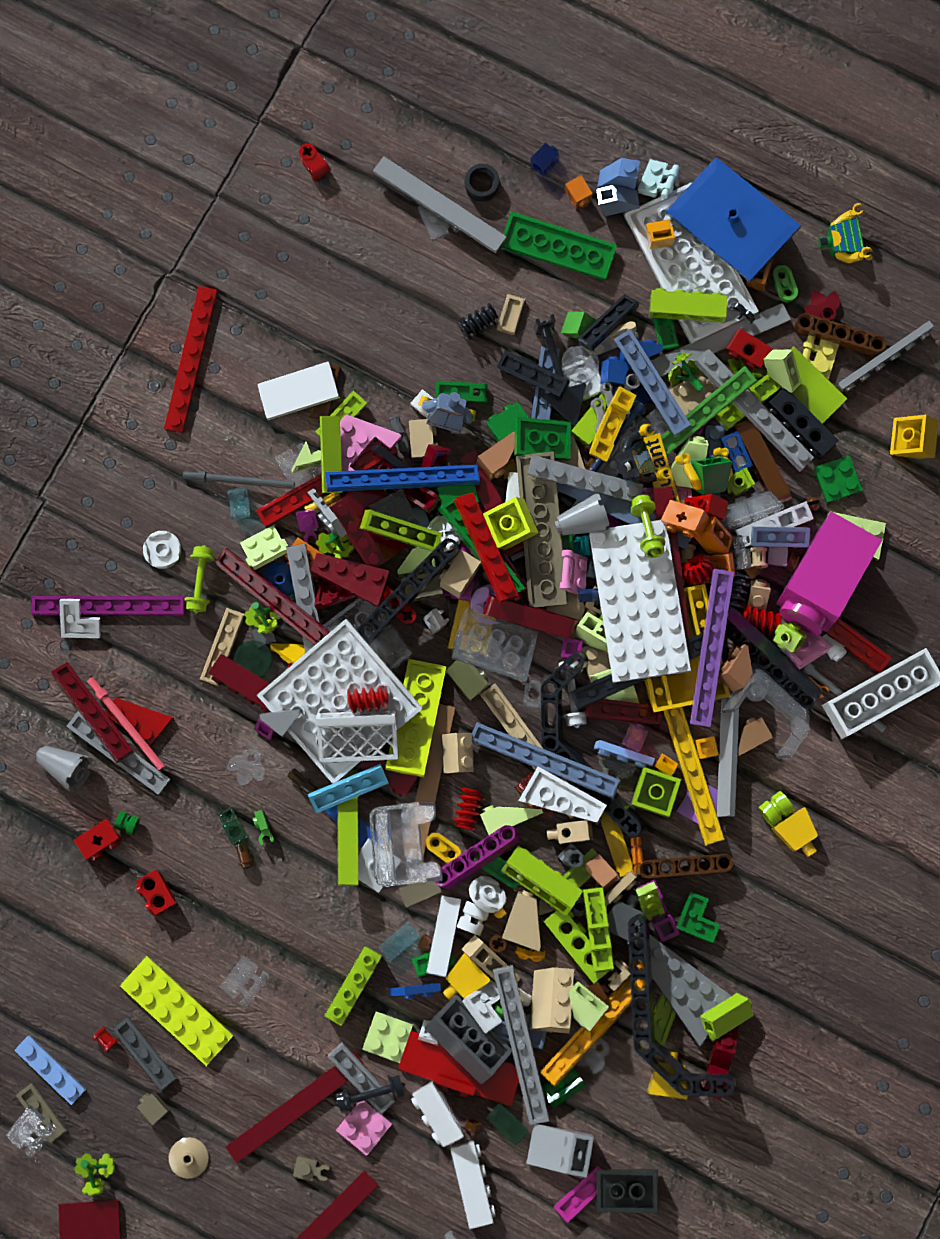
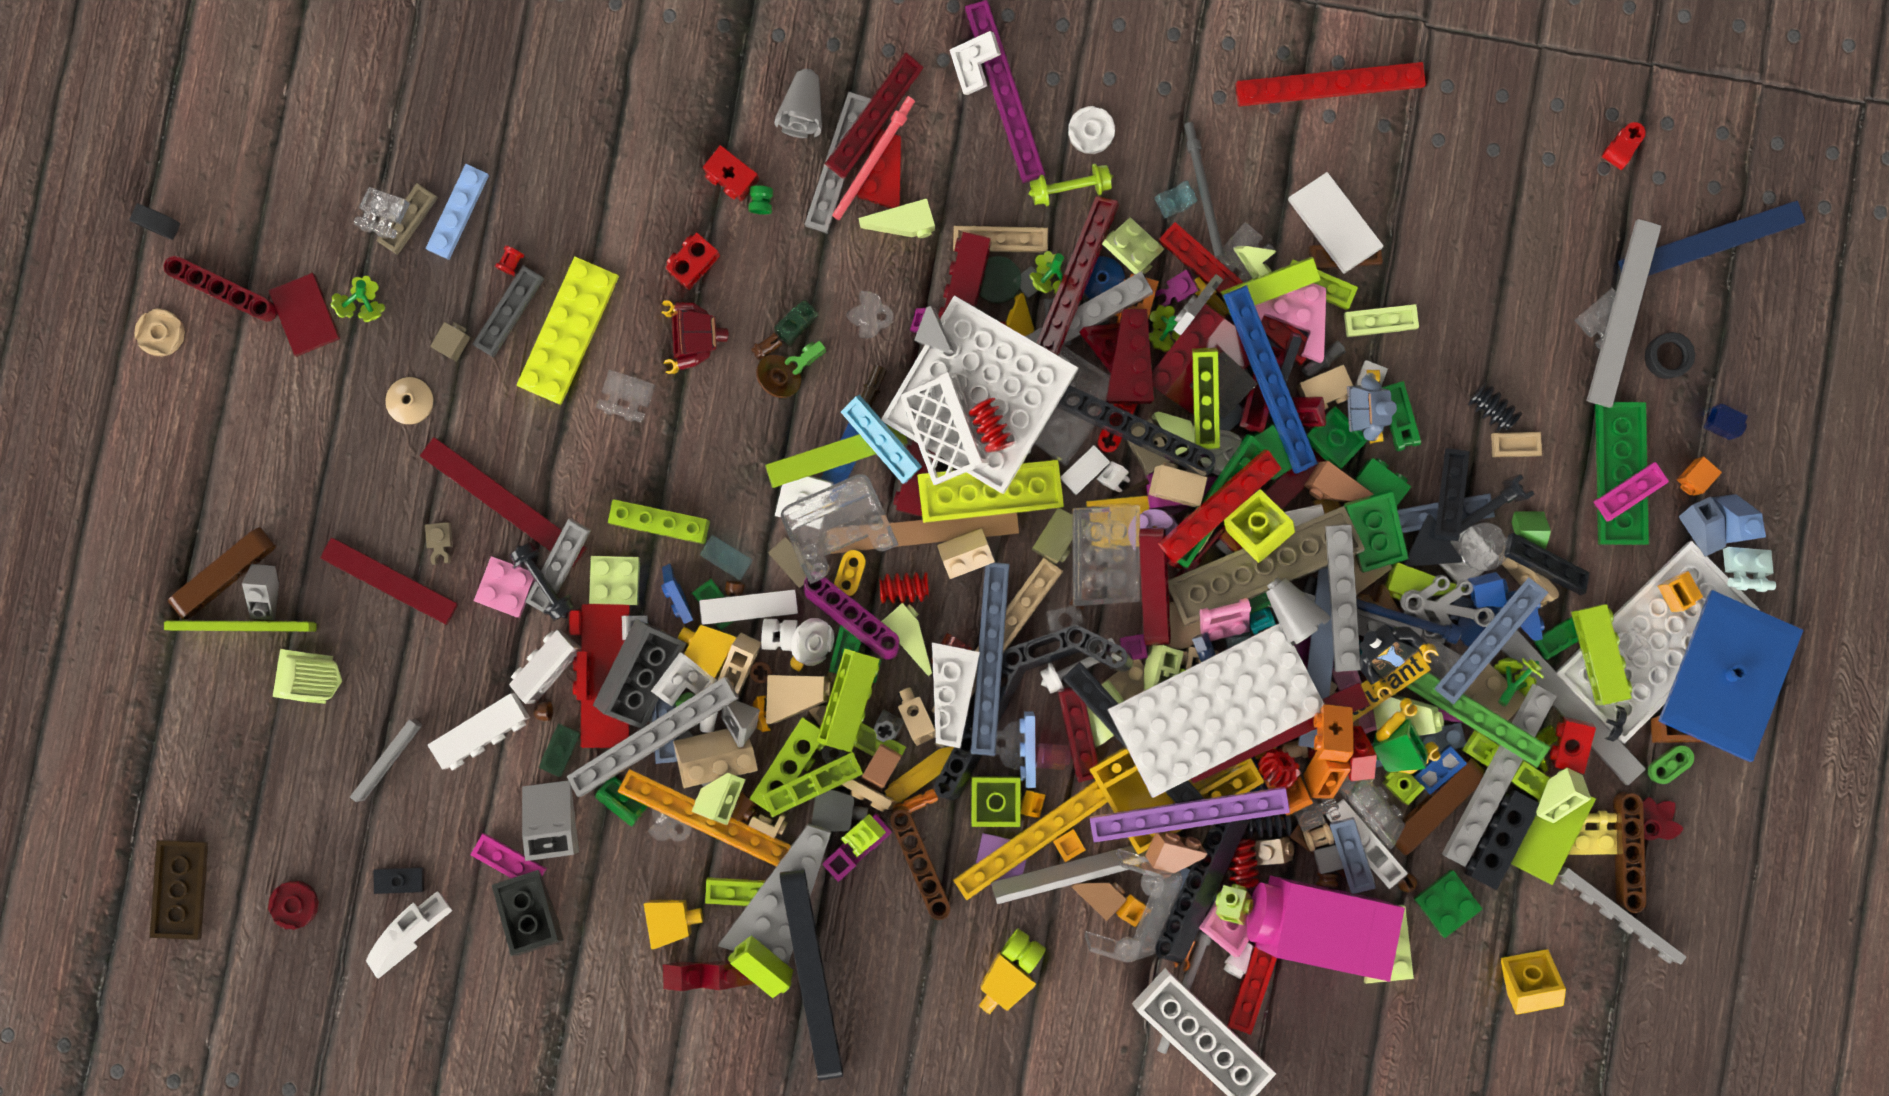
camera: 70 degrees right, 5 degrees up
yellow slope [589,387,636,462] -> none
black beam [628,914,737,1096] -> none
lime piece [630,495,666,558] -> none
green plate [677,892,720,943] -> none
torso [818,203,873,264] -> none
none -> red tile [569,611,582,635]
none -> dark red torso [662,300,728,374]
none -> light grey slope [721,700,760,747]
none -> reddish brown dish [756,355,801,398]
none -> black beam [780,868,843,1081]
none -> yellowish green slope [859,199,935,238]
none -> white tile [1060,446,1110,495]
none -> light orange plate [1116,894,1150,927]
none -> green plate [1307,406,1368,469]
none -> yellowish green plate [1344,304,1419,337]
none -> dark pink plate [1594,462,1669,522]
none -> dark blue tile [1618,200,1806,276]

